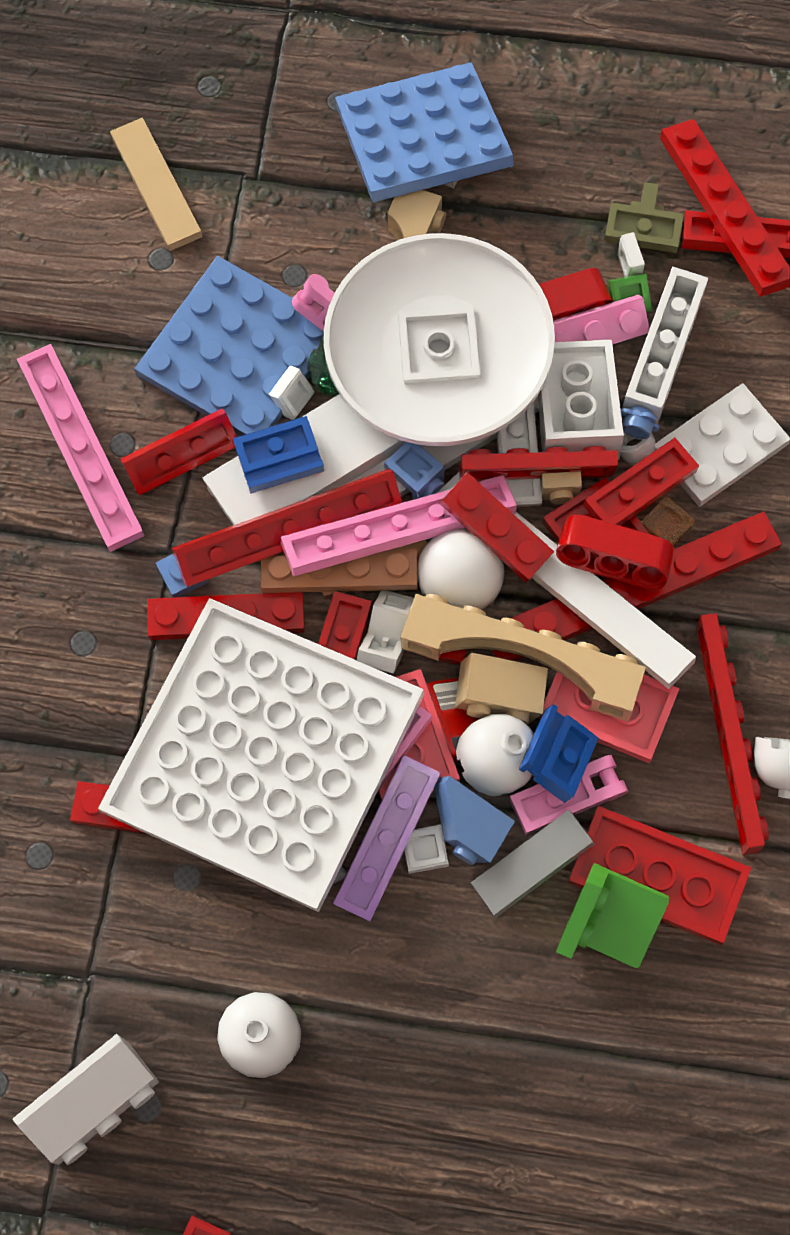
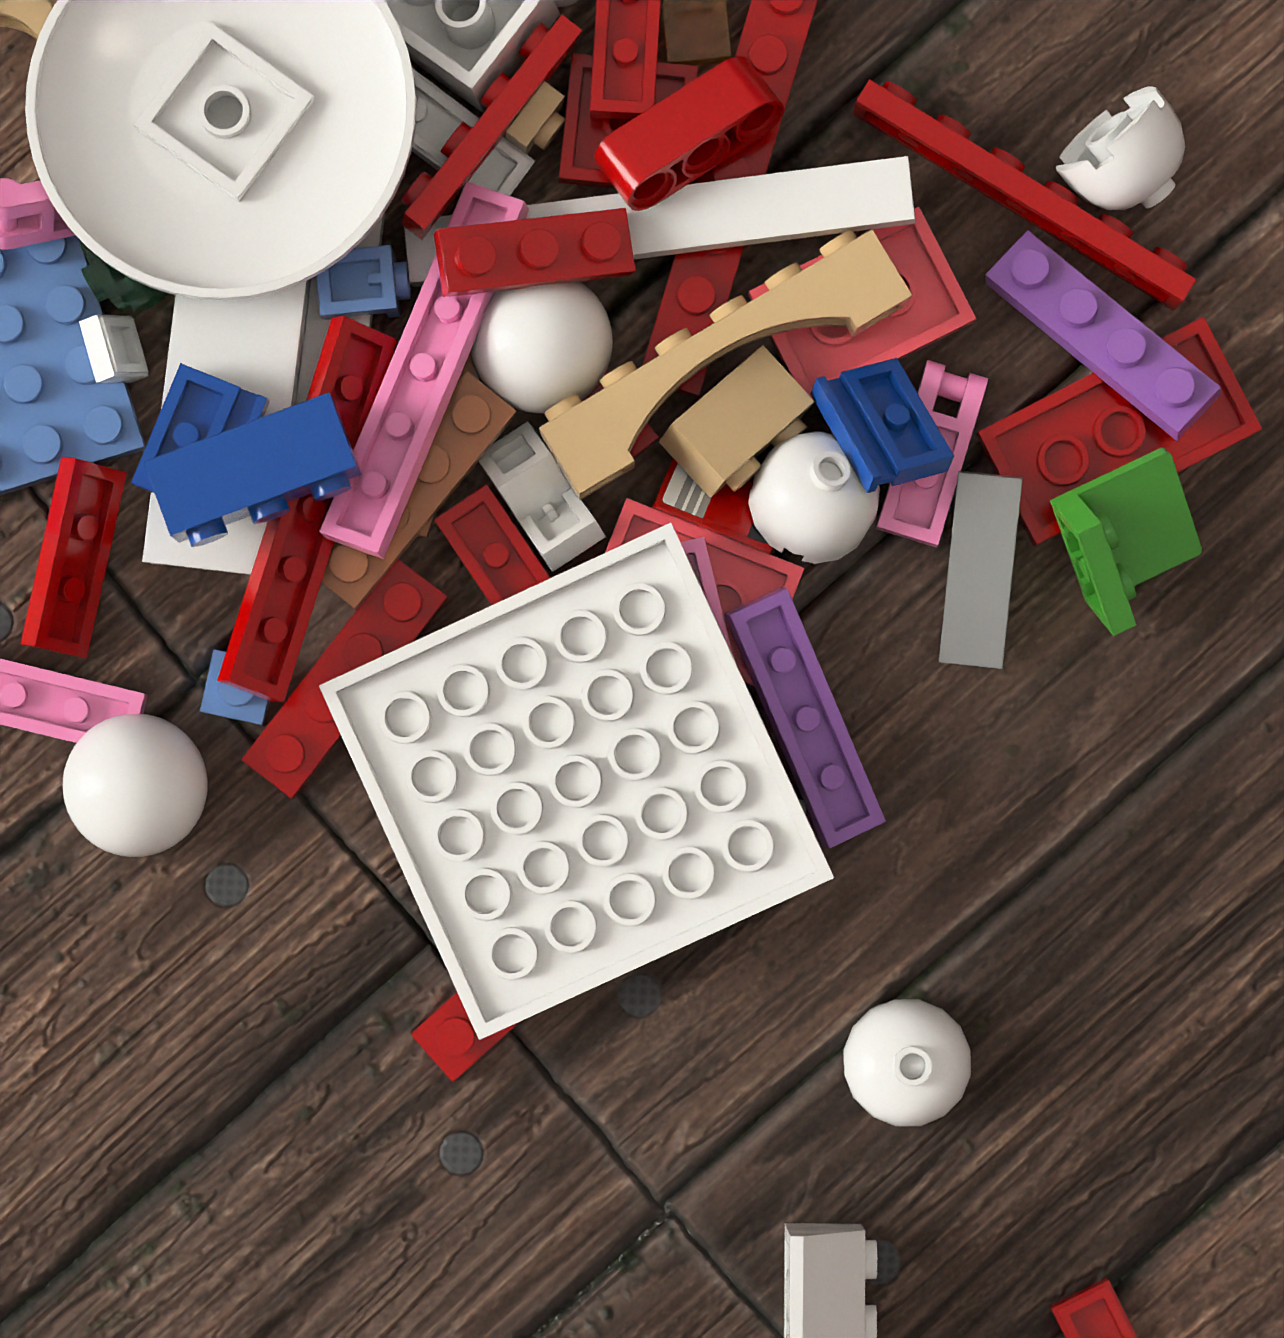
camera: 55 degrees left, 15 degrees up
white tile [404,825,449,874] -> none
medium blue slope [434,776,515,865] -> none
none -> white piece [63,714,208,857]
none -> blue brick [143,392,362,547]
none -> medium lavender plate [985,230,1221,441]

